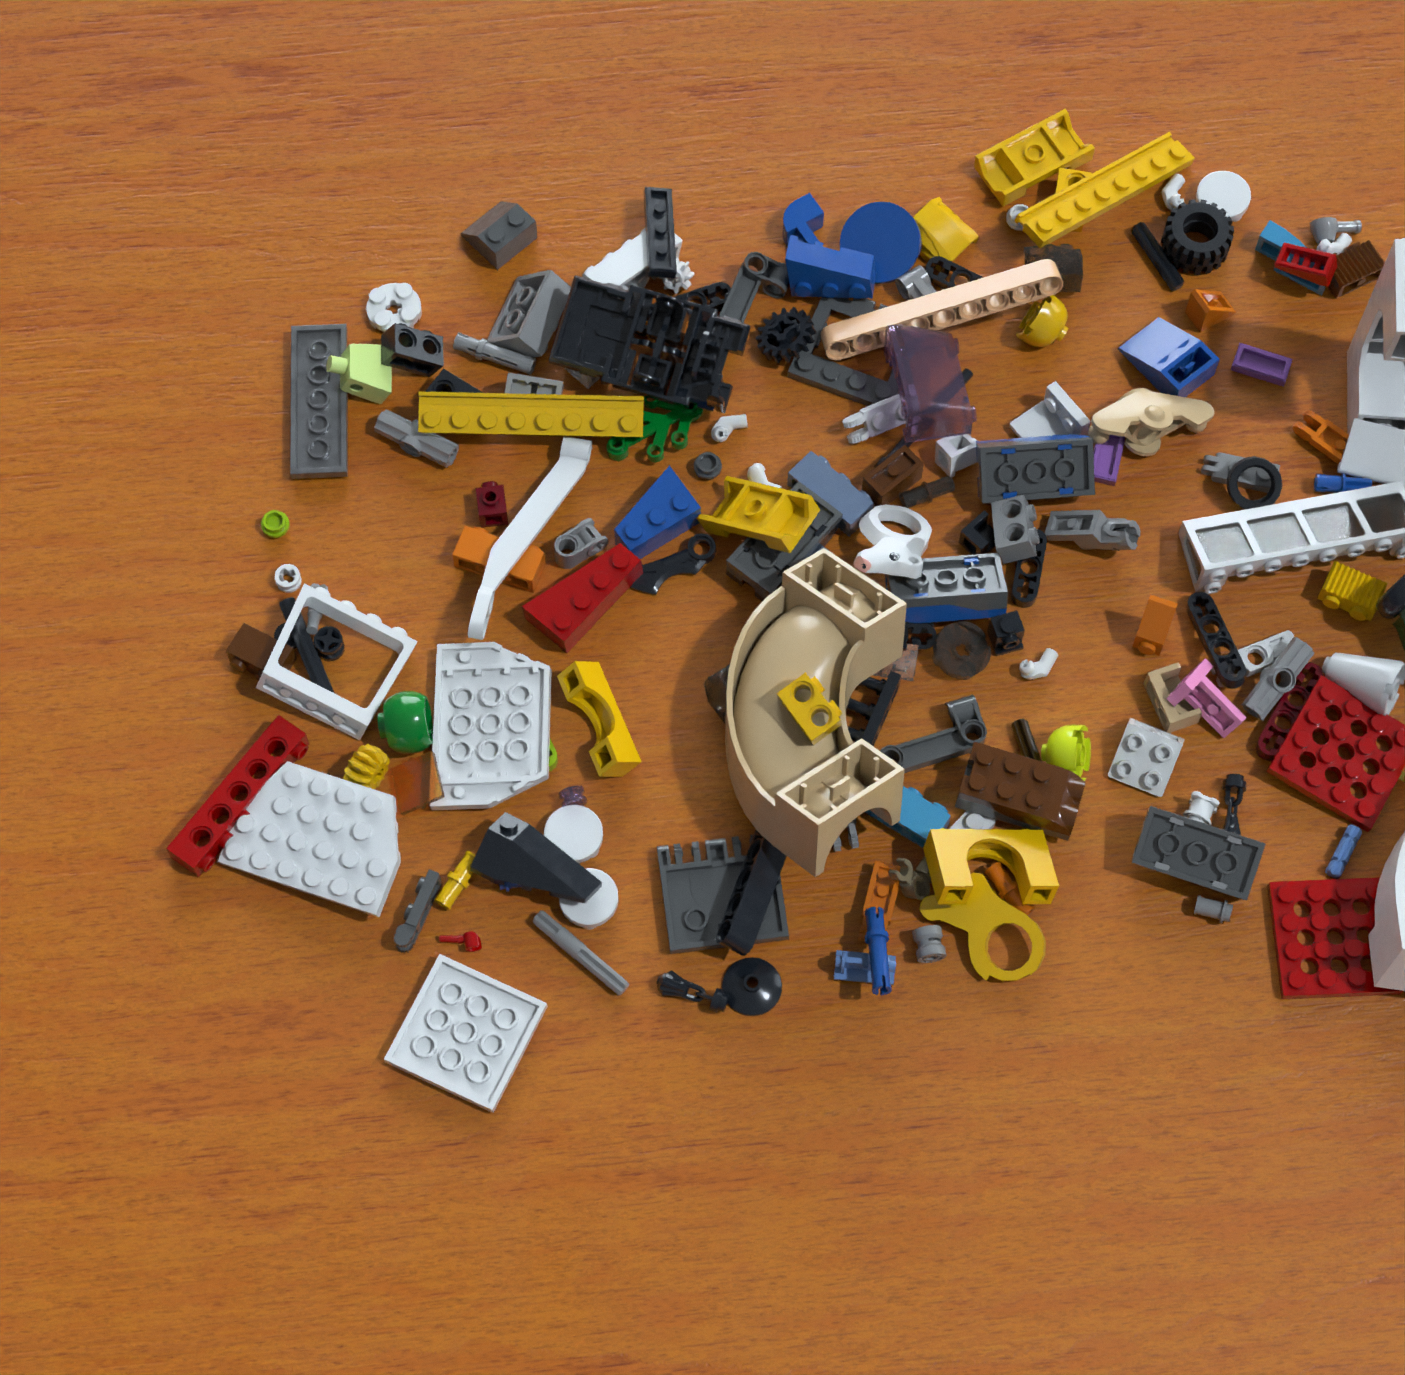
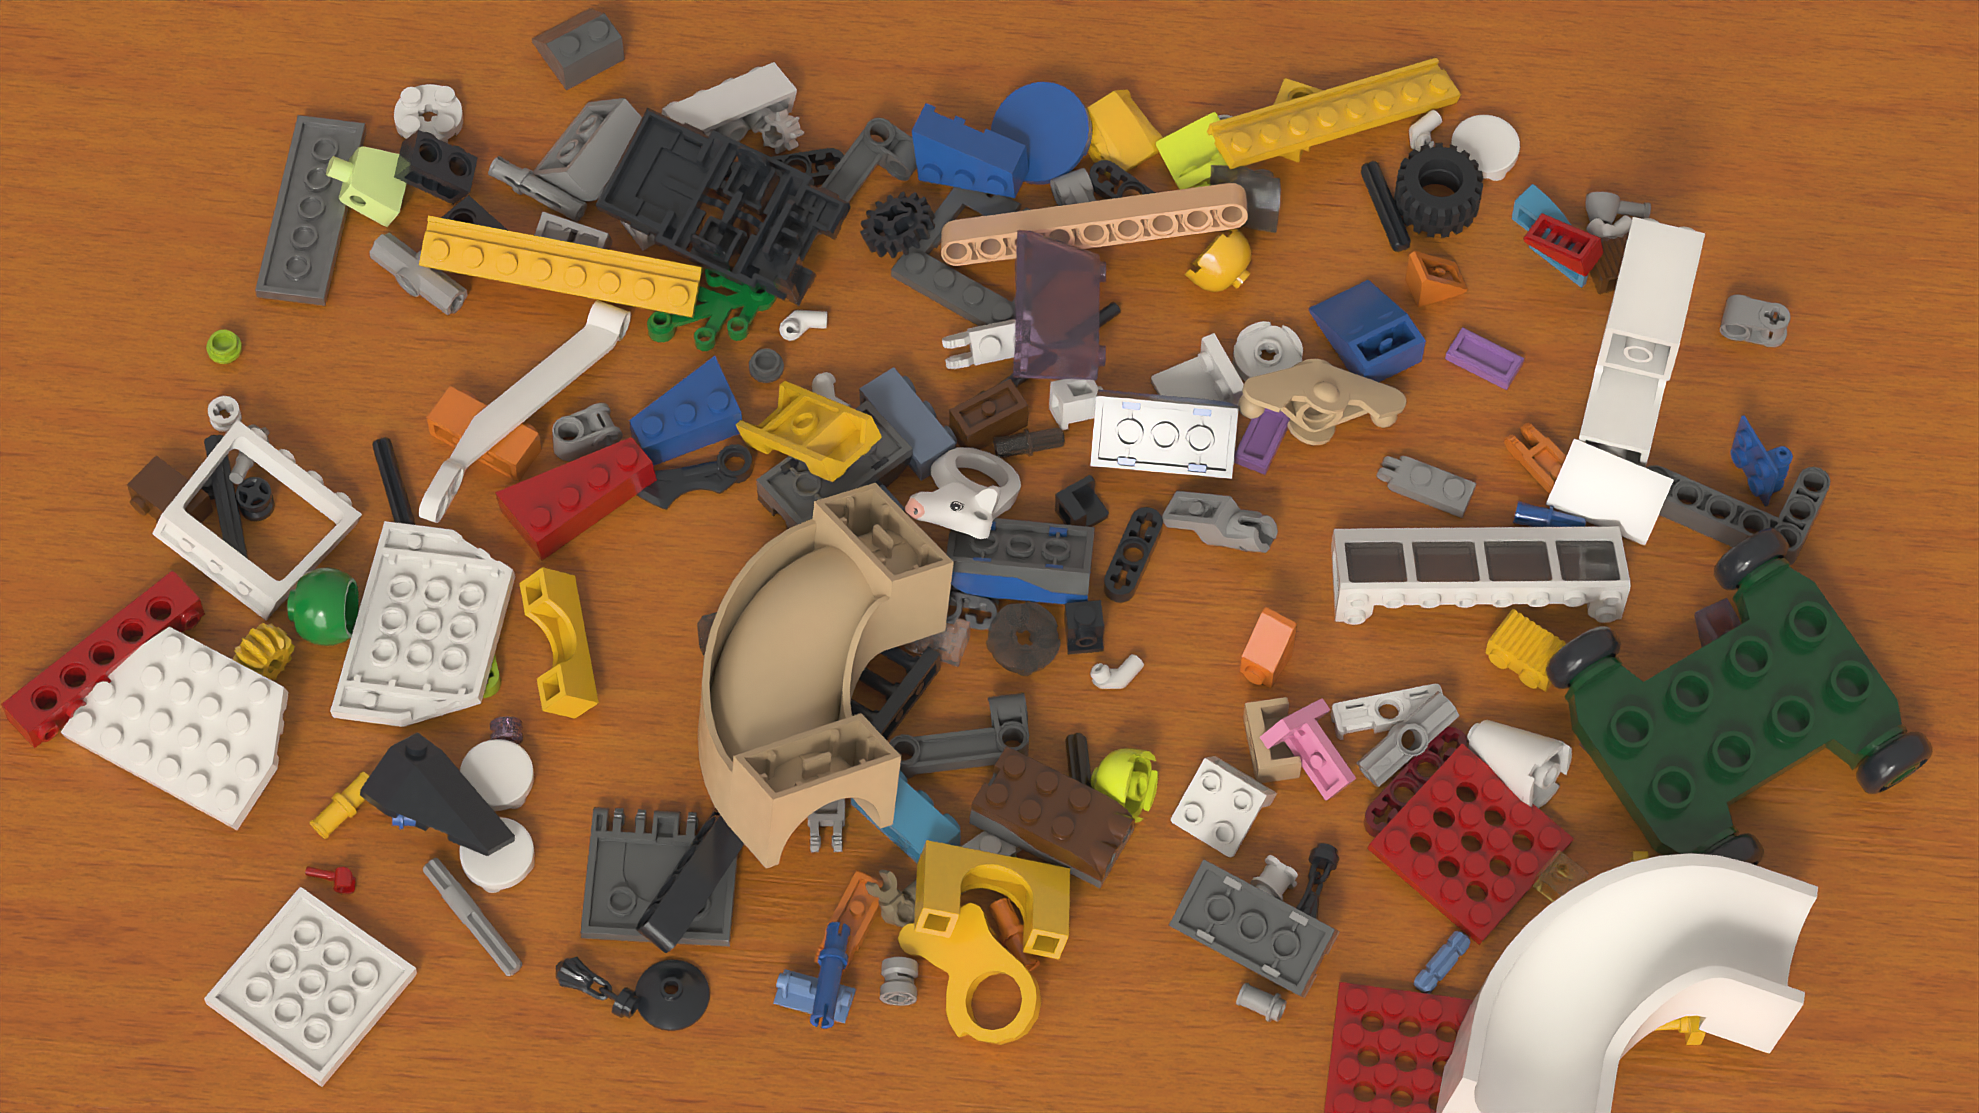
camera: 10 degrees right, 5 degrees down
clear orange piece [390,751,445,815] -> none
dark grey hinge [394,869,442,953] -> none
dark red brick [476,481,509,528] -> none
black tile [644,187,677,278] -> none
yellow brick [777,672,843,745] -> none
blue brick [782,193,824,246] -> none
yellow piece [974,109,1095,206] -> none
light grey brick [991,494,1039,564] -> none
black beam [1187,592,1246,689] -> none
black tyre [1226,456,1282,509] -> none
none -> black axle [372,437,415,525]
none -> neon yellow bracket [1156,112,1246,190]
none -> white plate [1233,321,1303,381]

